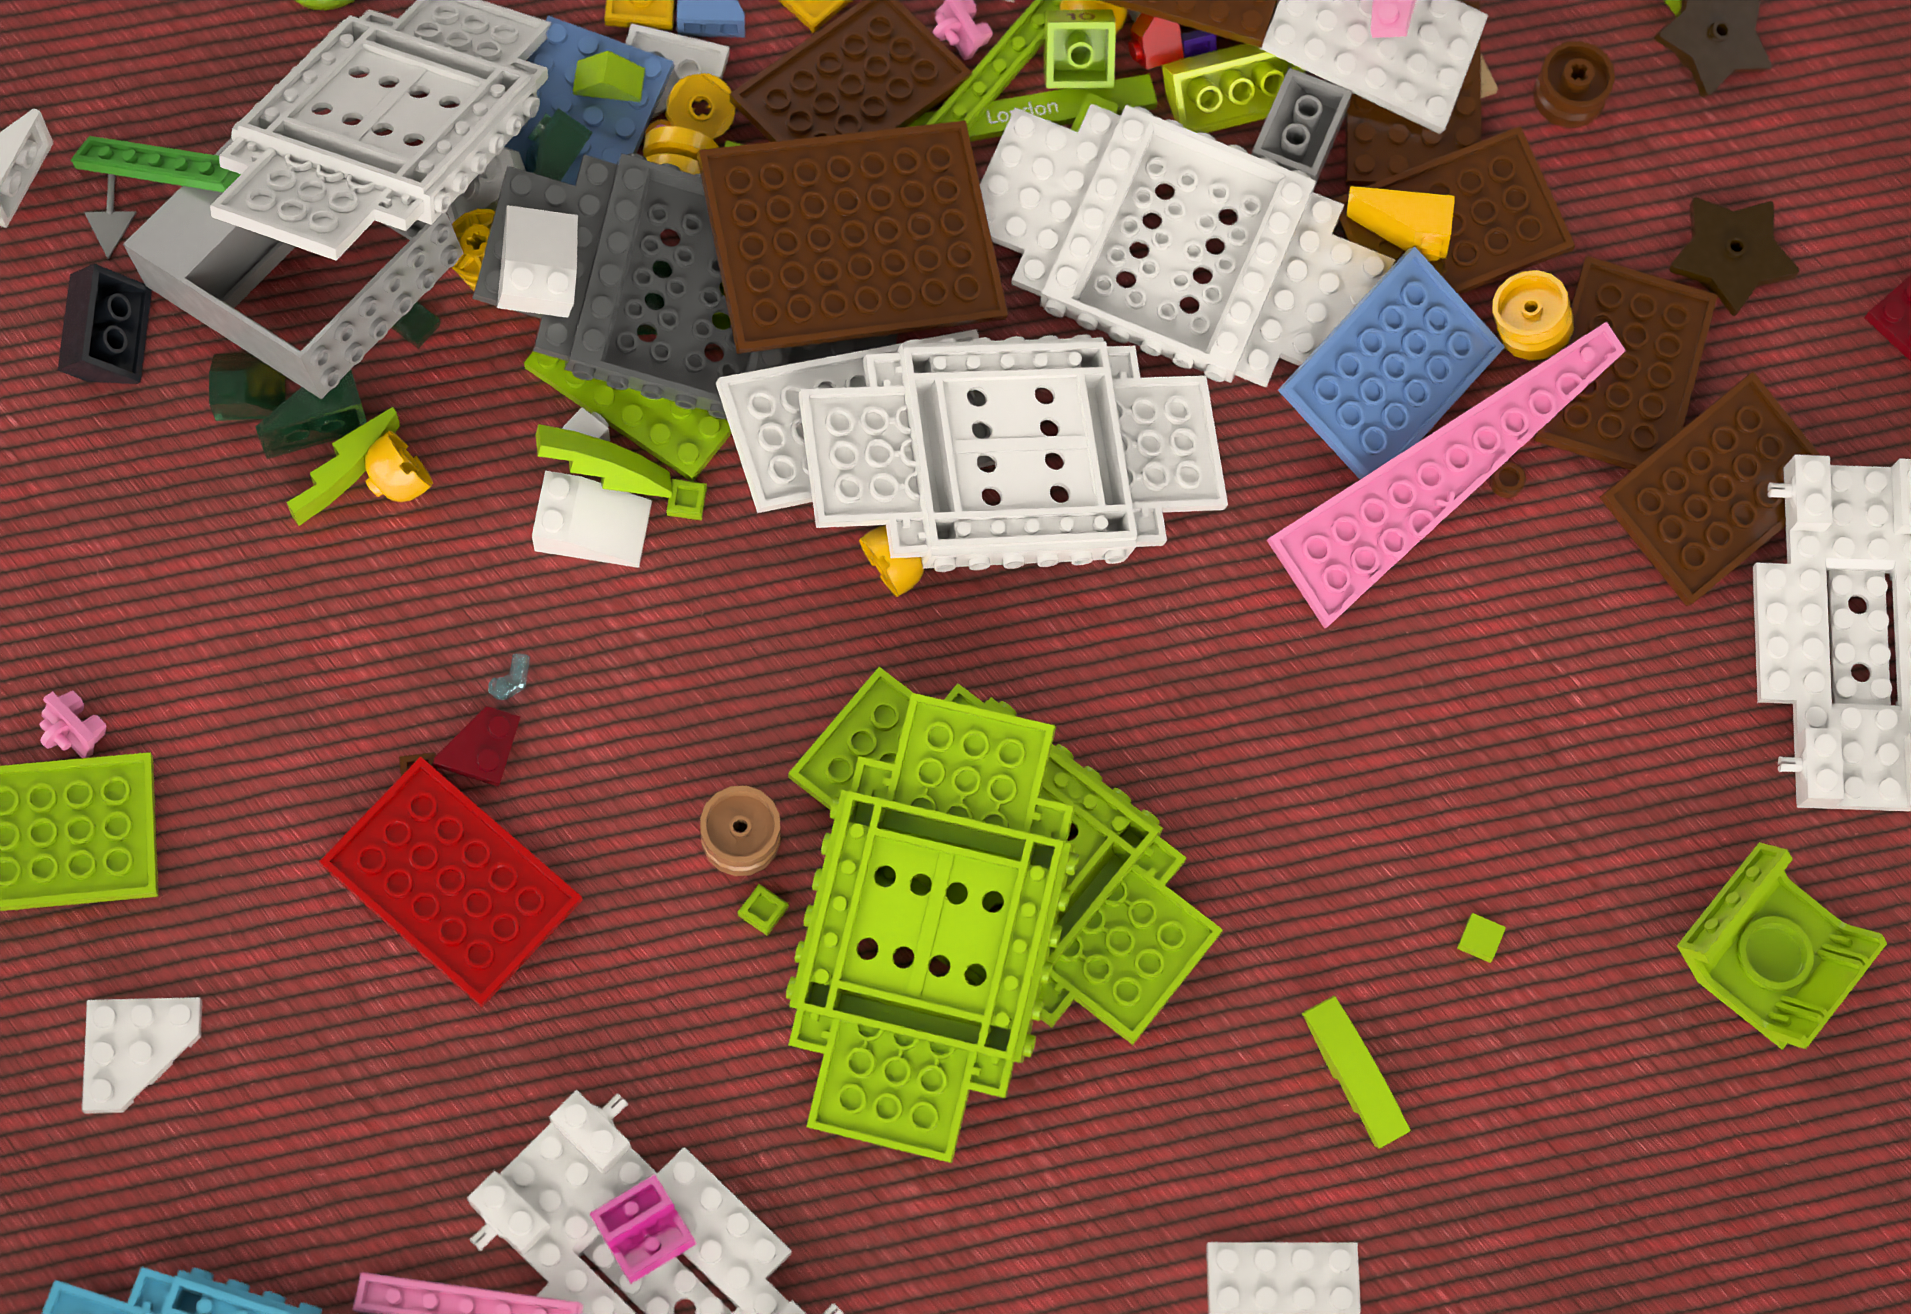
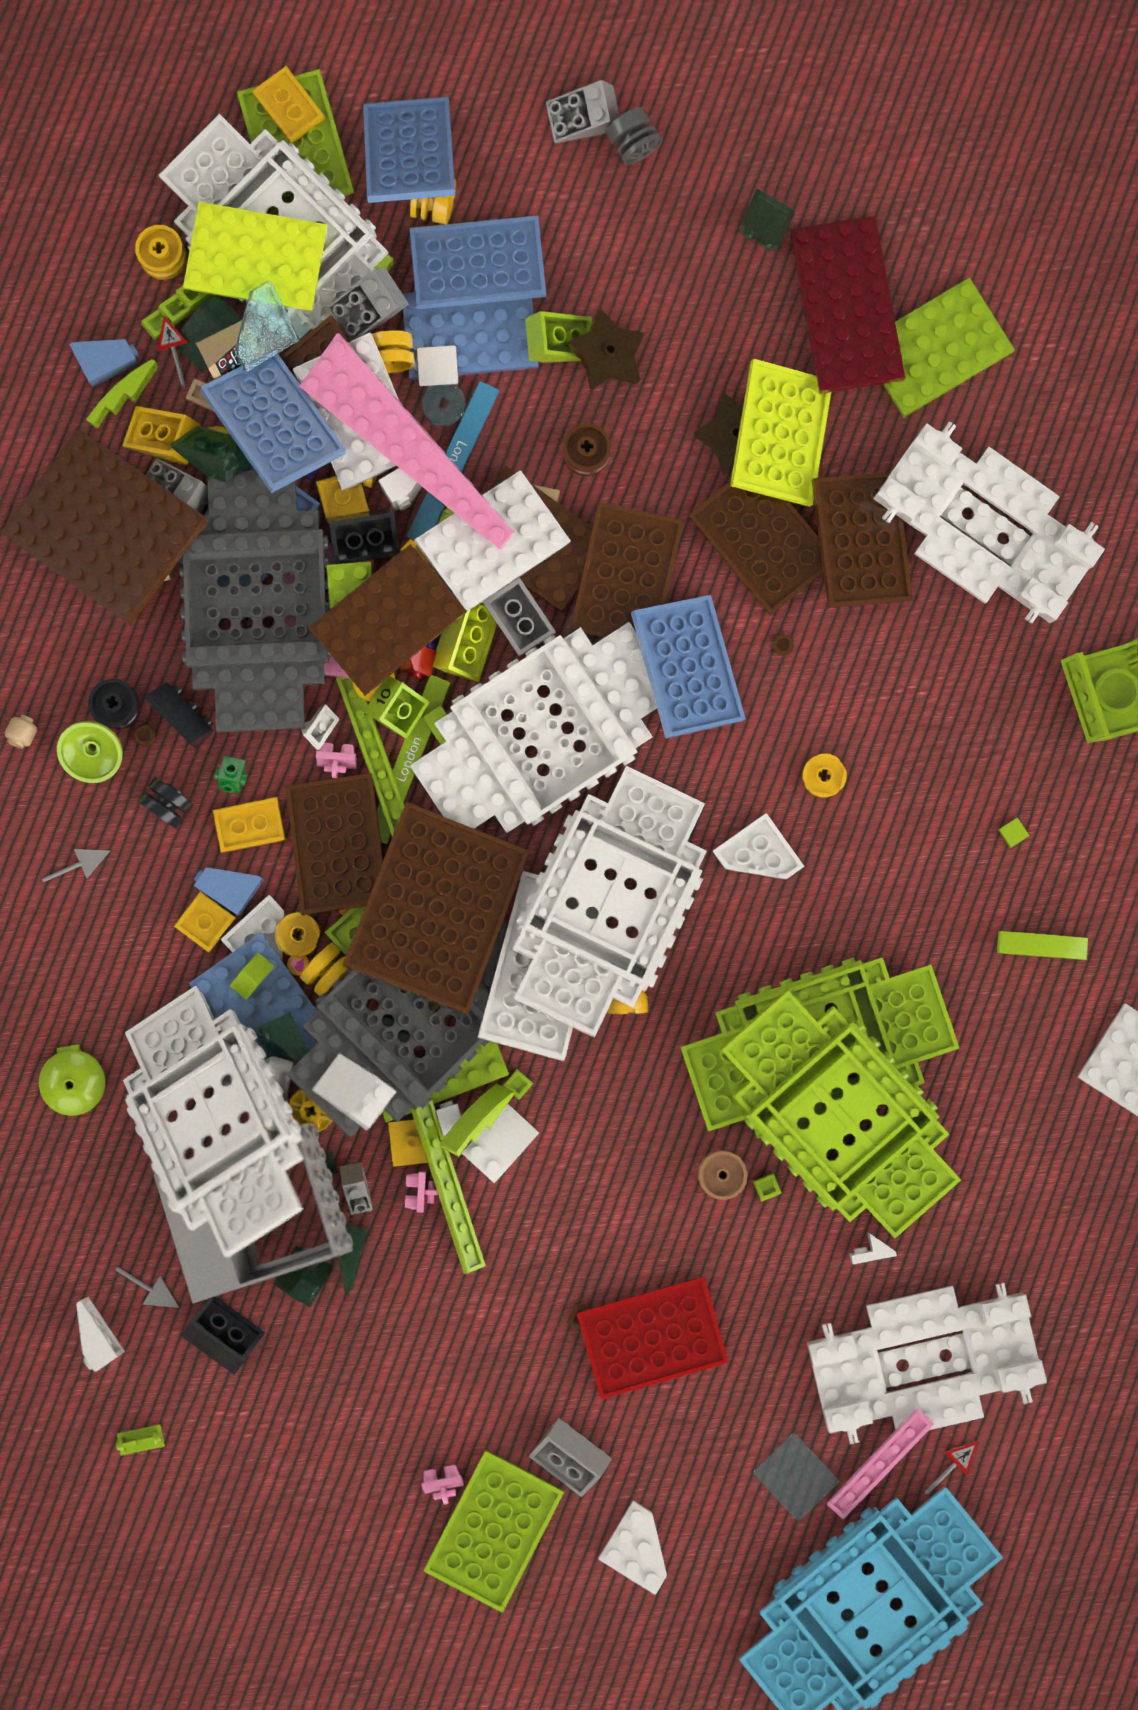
camera: 50 degrees left, 15 degrees up
bright green tile [71,136,241,192] -> none
lime slope [287,407,400,526] -> none
yellow cylinder [365,431,433,502] -> none
dark red wing [432,706,521,787] -> none
clear light blue arm [488,654,530,700] -> none
dark pink slope [589,1174,696,1284] -> none
bright pink wing [1267,322,1626,629] -> none
yellow slope [1347,186,1455,261] -> none
yellow wheel [1493,270,1574,360] -> none
none -> light grey slope [340,1162,373,1215]
none -> yellow plate [388,1120,428,1167]
none -> bright pink hips [405,1171,438,1213]
none -> lime tile [411,1098,486,1274]
none -> light grey slope [529,1418,612,1497]
none -> white plate [712,813,804,879]
none -> neon yellow plate [730,359,831,507]
none -> clear light blue piece [752,1433,840,1522]
none -> yellow plate [802,754,847,798]
none -> white slope [849,1232,897,1264]

